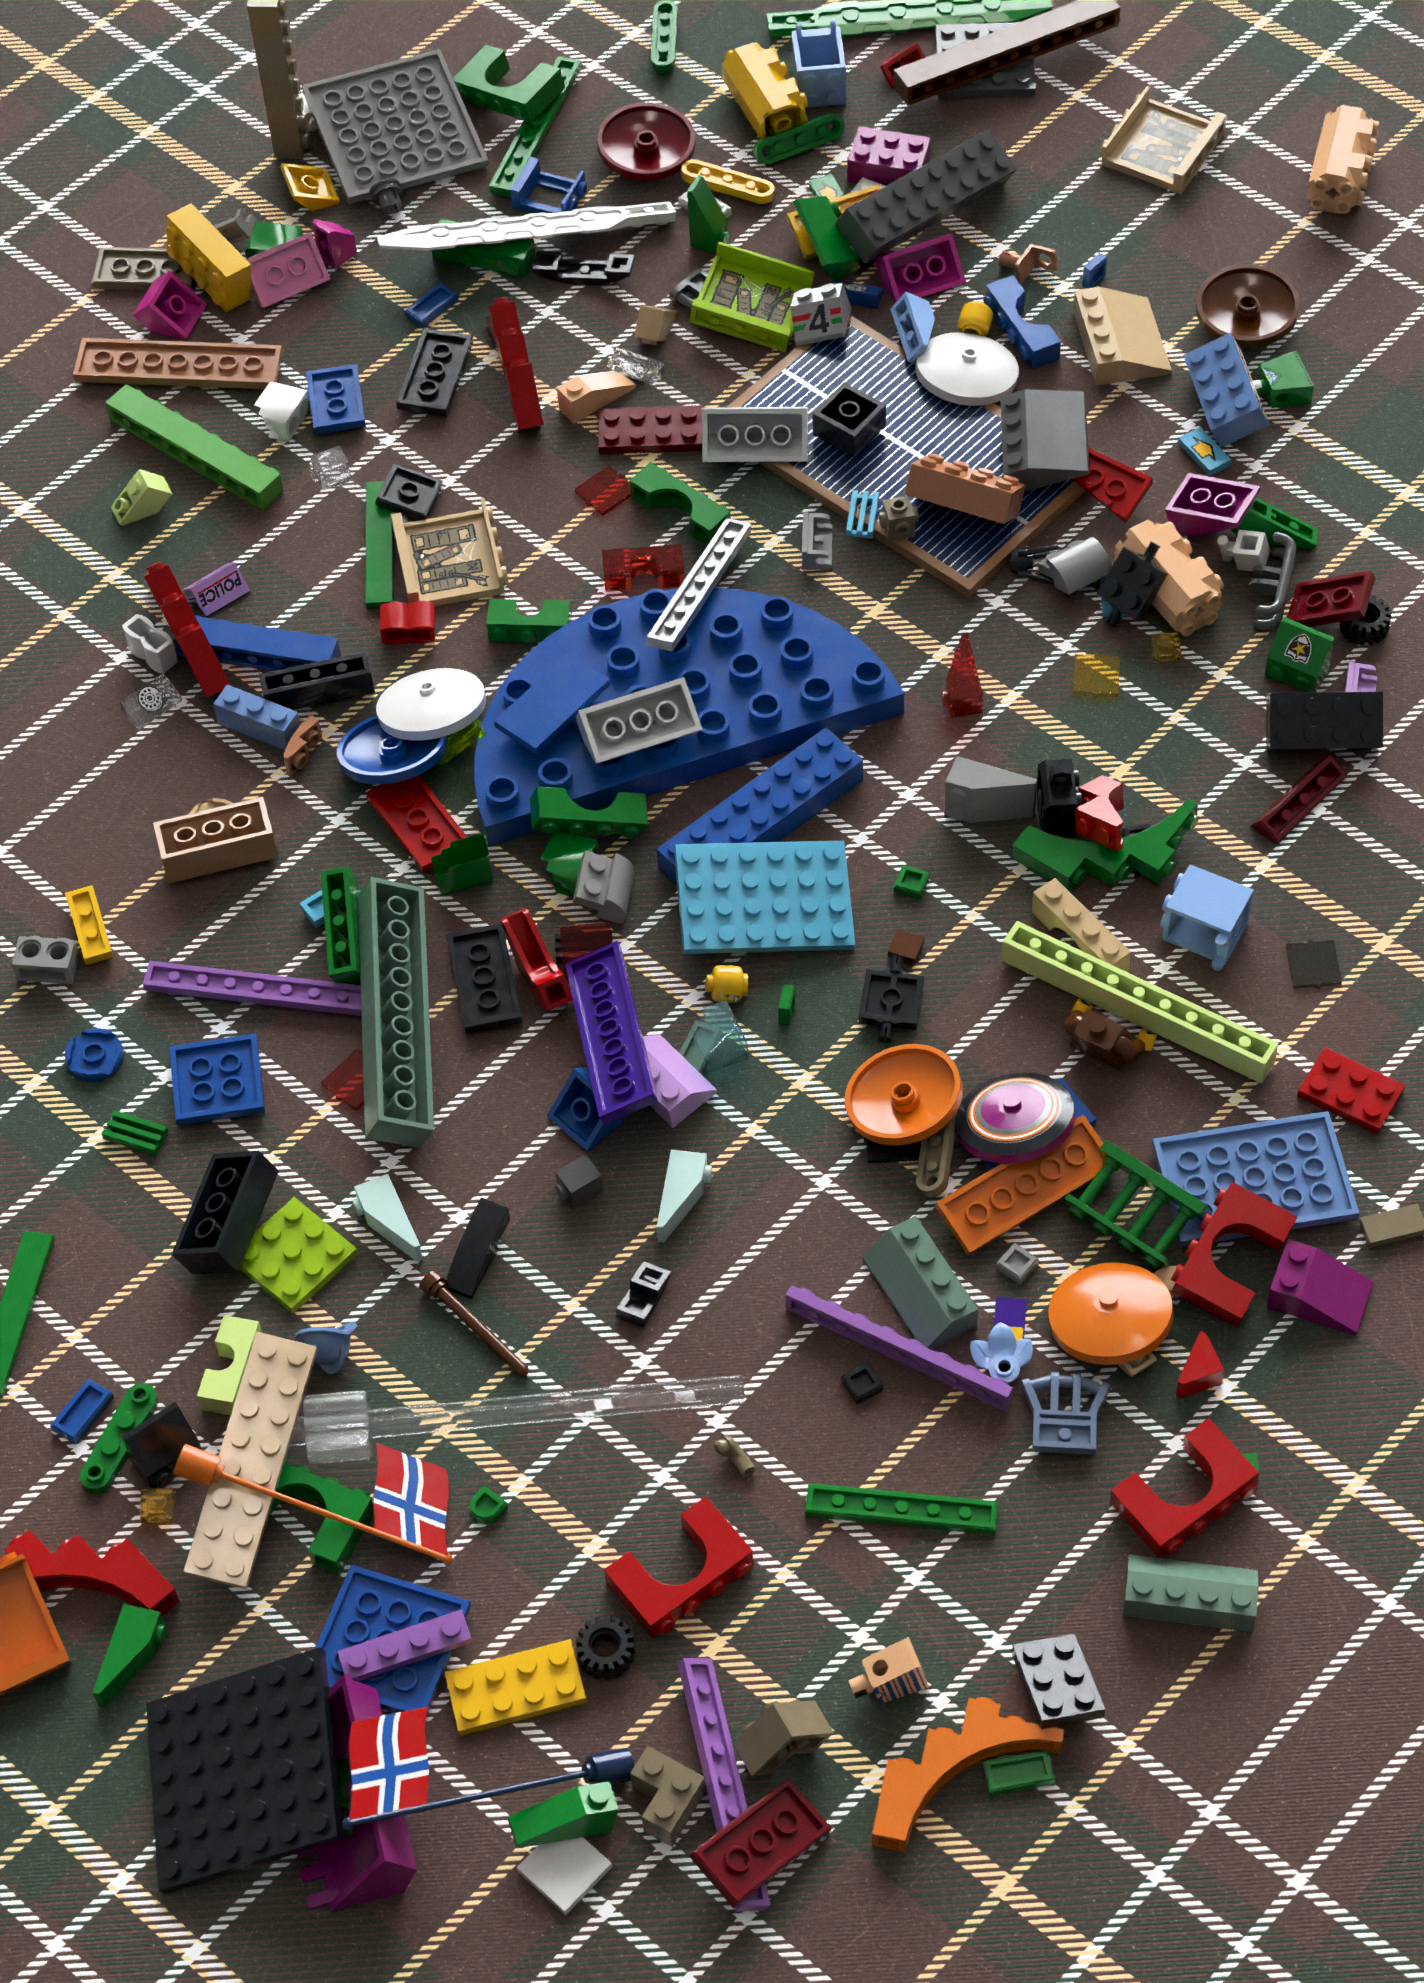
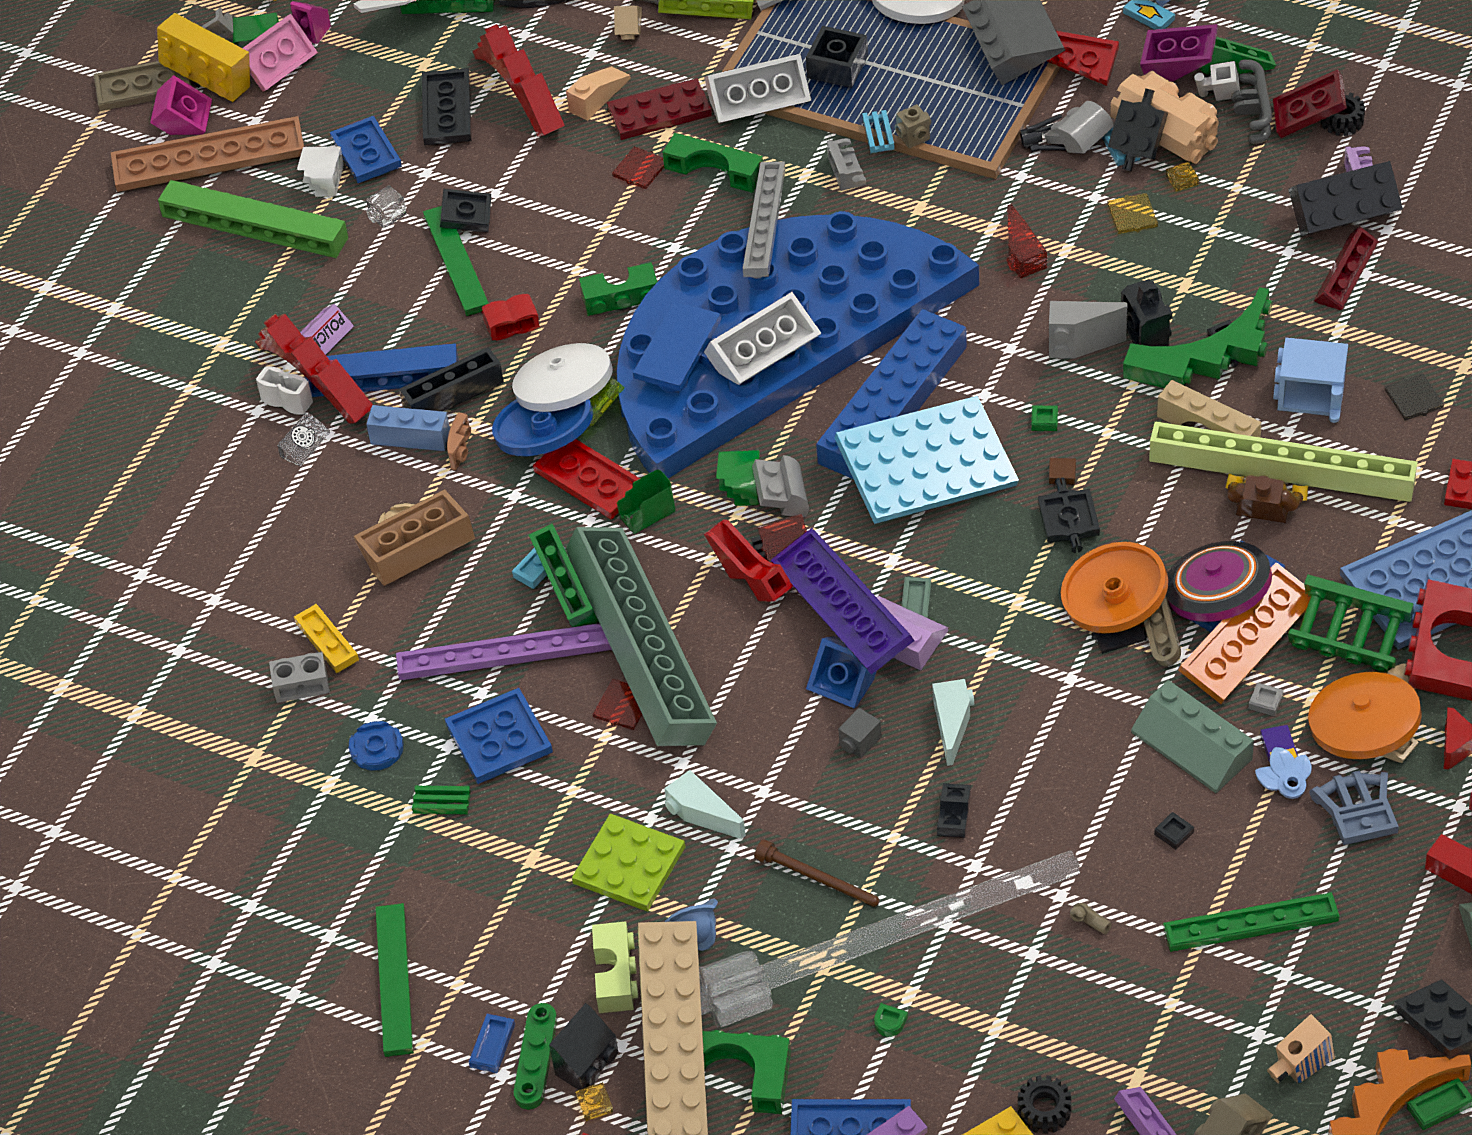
camera: 15 degrees left, 5 degrees down
yellowish green slope [111,469,172,526] -> none
black brick [171,1150,279,1274] -> none
flag [173,1442,453,1565] -> none
tan panel [391,497,508,607] -> none
blue tile [405,283,459,328] -> none
black slope [445,1197,510,1299] -> none
black plate [446,923,523,1034] -> none
green arch [530,786,648,838] -> none
clear red arch [602,544,685,592] -> none
red arch [604,1496,754,1638] -> none
clear slope [606,347,665,384] -> none
clear light blue piece [693,1000,749,1073] -> none
yellow head [705,965,748,1003] -> none
green tile [778,984,796,1025] -> none
medium lavender plate [786,1285,1013,1412] -> none
nougat brick [904,454,1026,524] -> none
red arch [1075,775,1124,851] -> none
green slope [1265,617,1334,692] -> none

